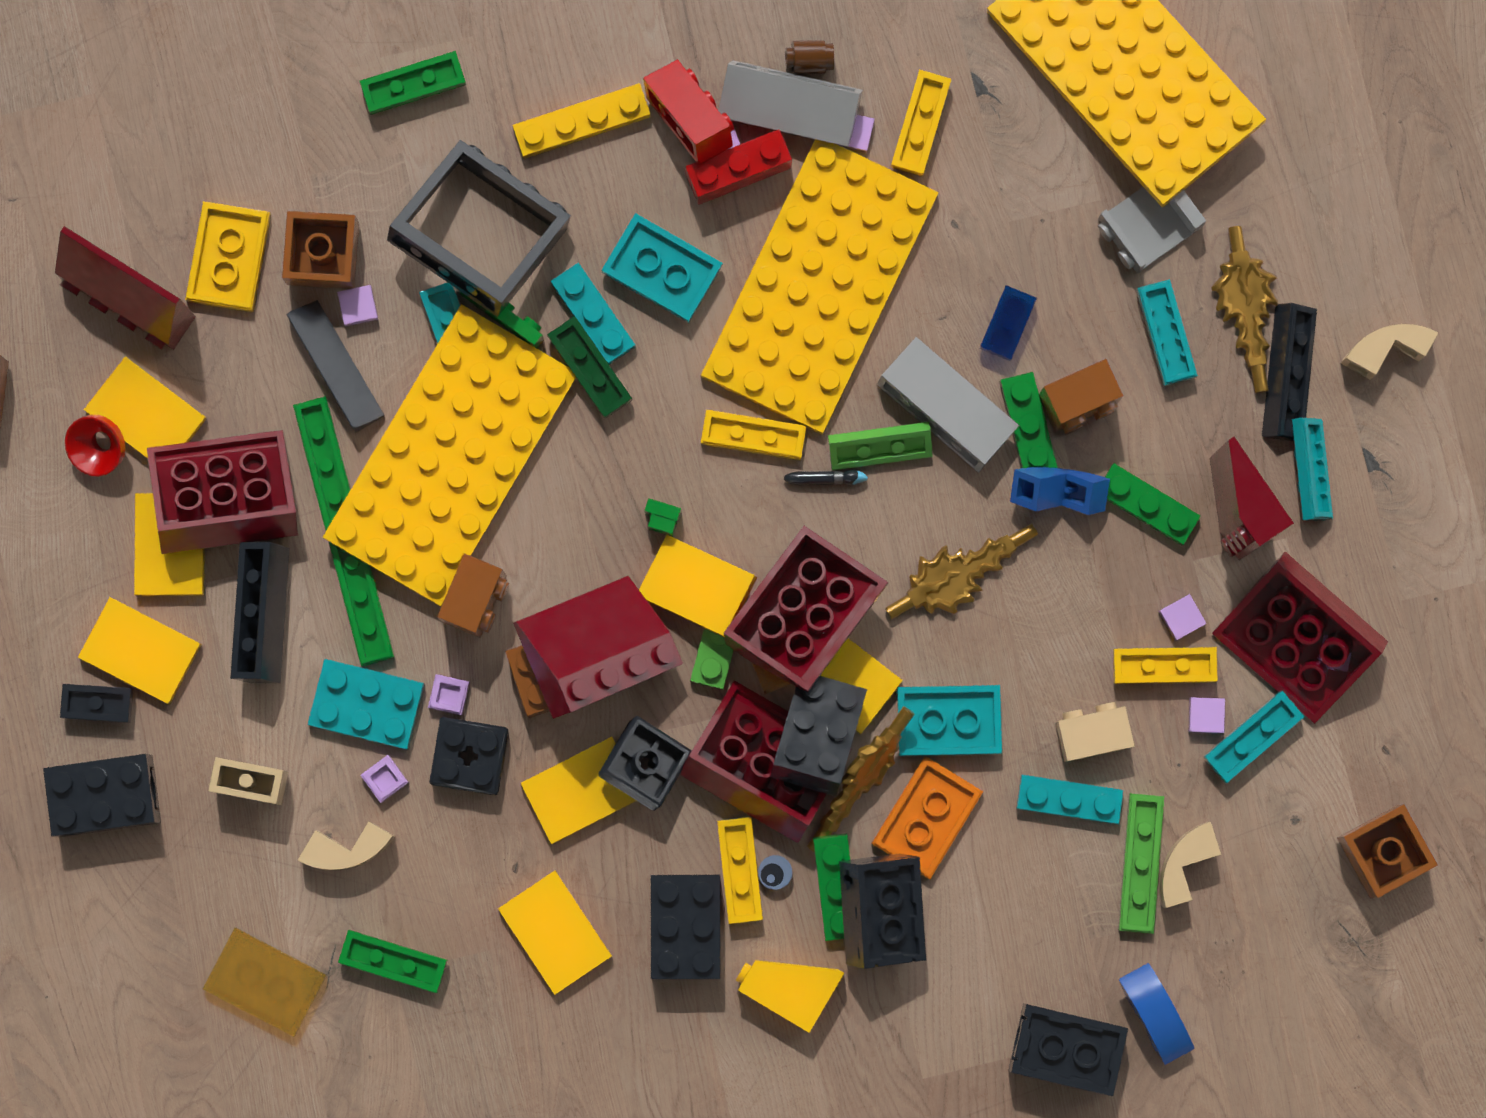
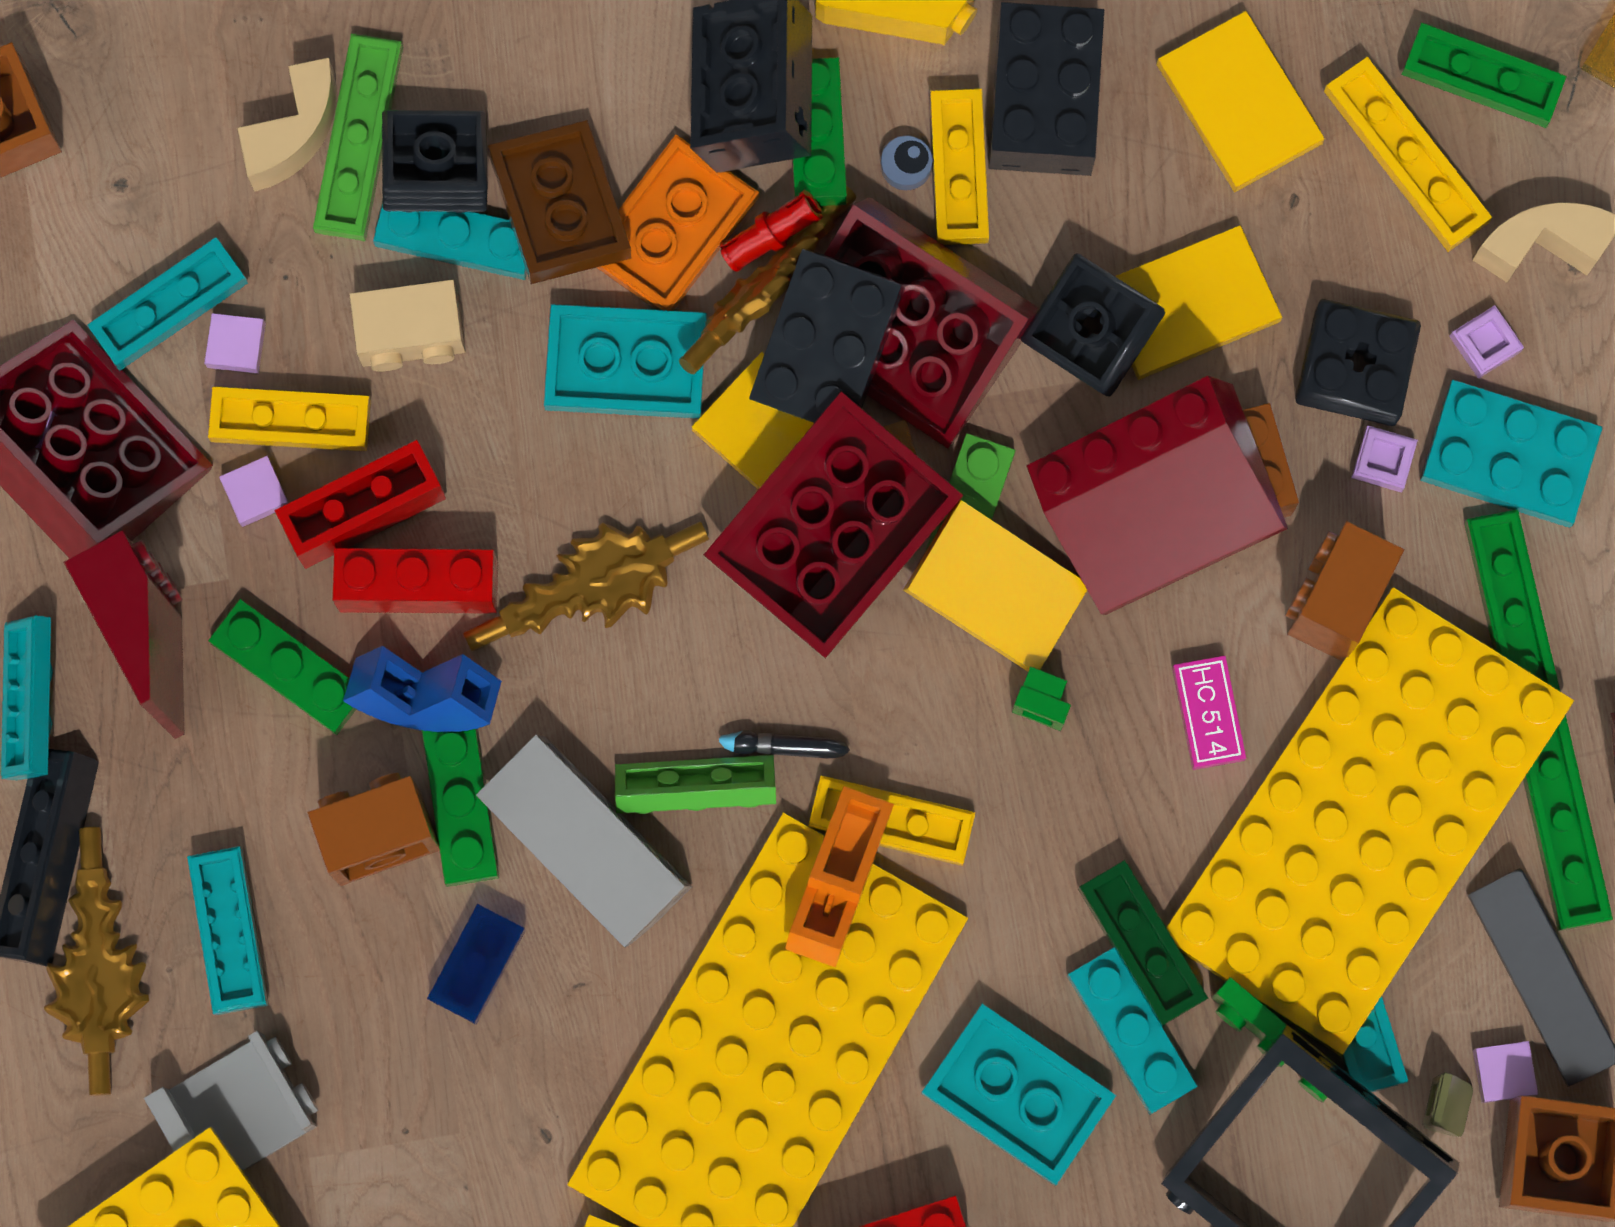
camera: 175 degrees left, 5 degrees down
none -> red brick [274,440,446,569]
none -> red brick [333,548,498,614]
none -> black brick [382,110,488,213]
none -> reddish brown plate [488,120,631,284]
none -> red pin [719,190,823,272]
none -> orange slope [785,786,894,968]
none -> dark pink tile [1172,656,1246,770]
none -> yellow plate [1324,57,1493,252]
none -> olive slope [1422,1073,1473,1137]

